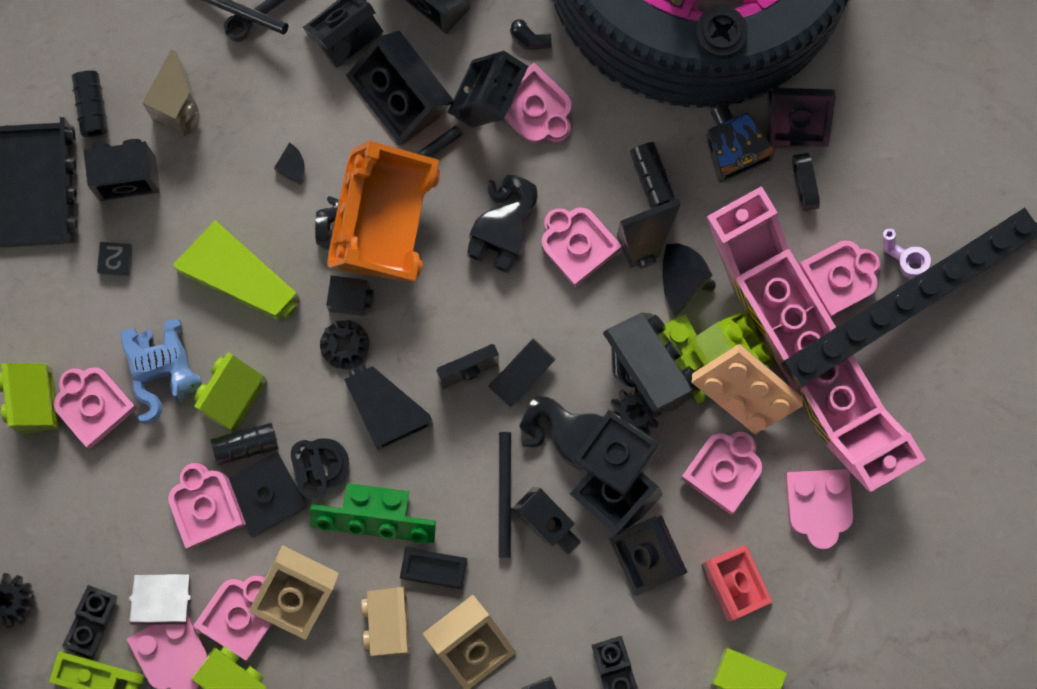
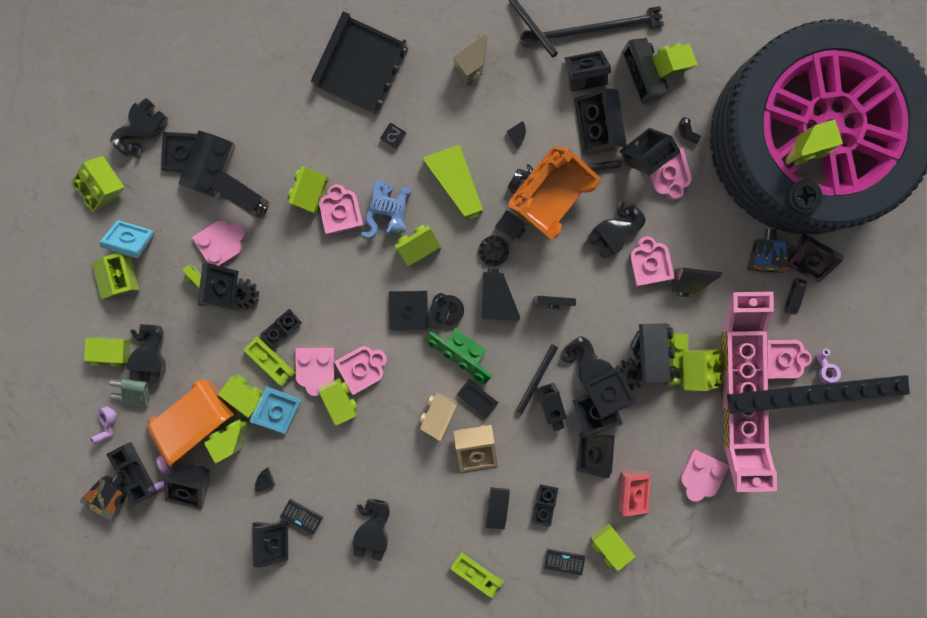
camera: 30 degrees right, 10 degrees up
black axle [72,70,108,137] -> none
black brick [83,139,160,201] -> none
piece [129,574,192,625] -> none
bright pink plate [168,463,246,549] -> none
black axle [211,423,279,465] -> none
tan slope [249,545,339,640] -> none
black slope [488,338,555,408] -> none
black axle [630,142,675,209] -> none
black shield [662,243,716,317] -> none
bright pink plate [680,432,762,515] -> none
light nougat plate [691,344,803,435] -> none

